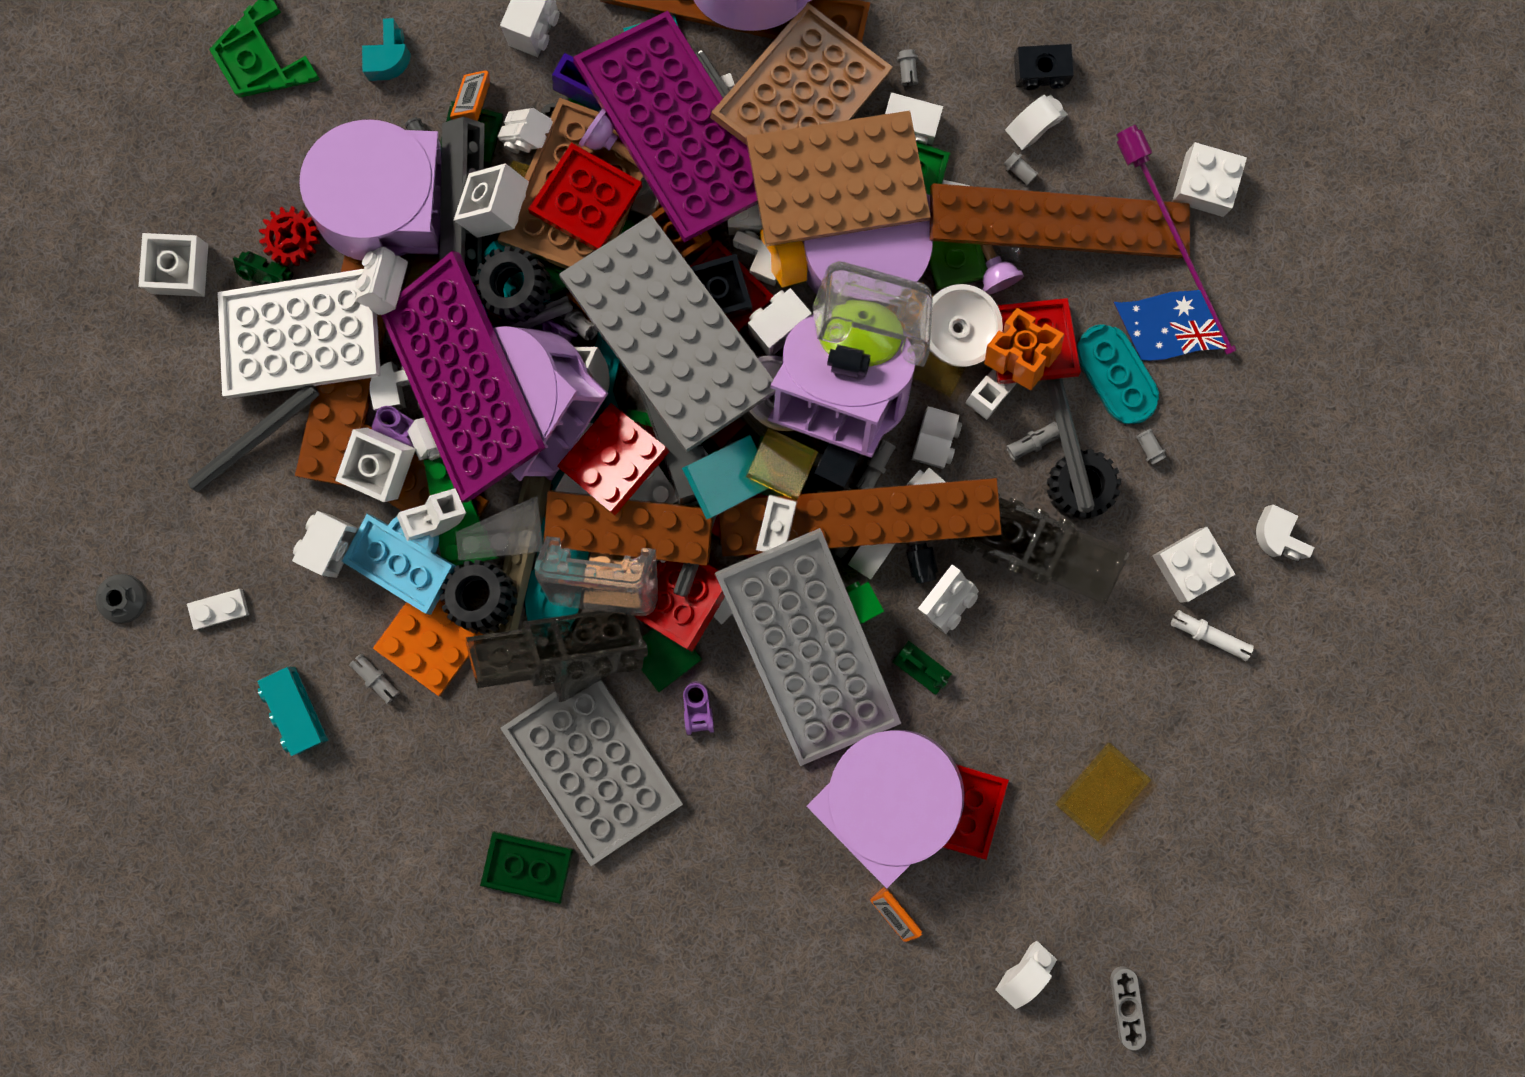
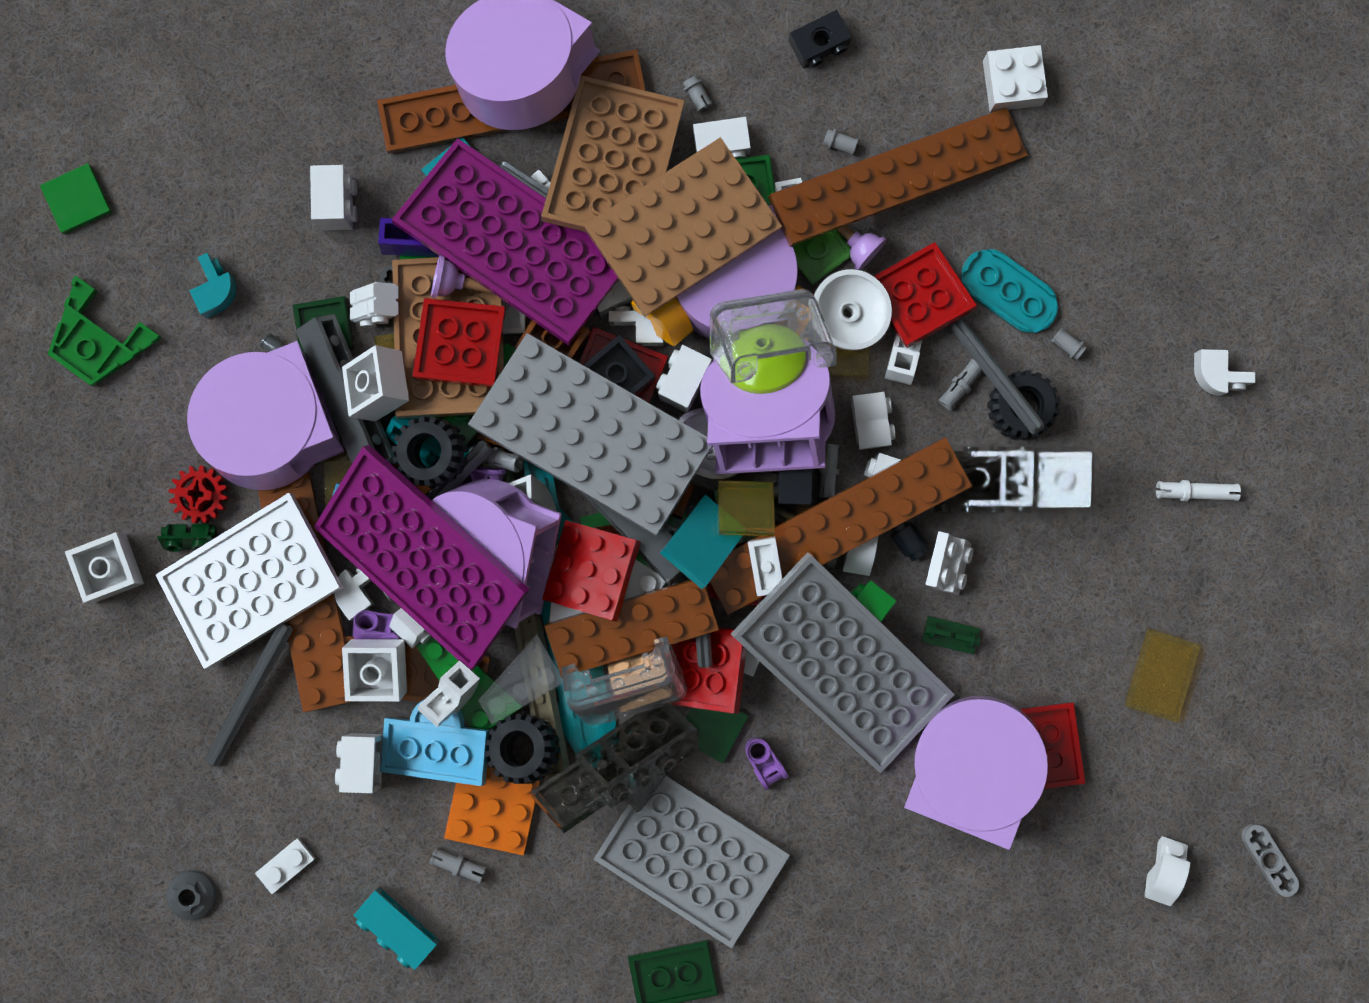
camera: 25 degrees left, 0 degrees up
white brick [355,247,408,315] -> none
slope [450,71,490,121] -> none
black brick [827,344,871,378] -> none
slope [870,887,922,942] -> none
orange brick [984,308,1064,390] -> none
white brick [1005,95,1068,150] -> none
flag [1113,125,1236,361] -> none
white brick [1152,527,1235,603] -> none

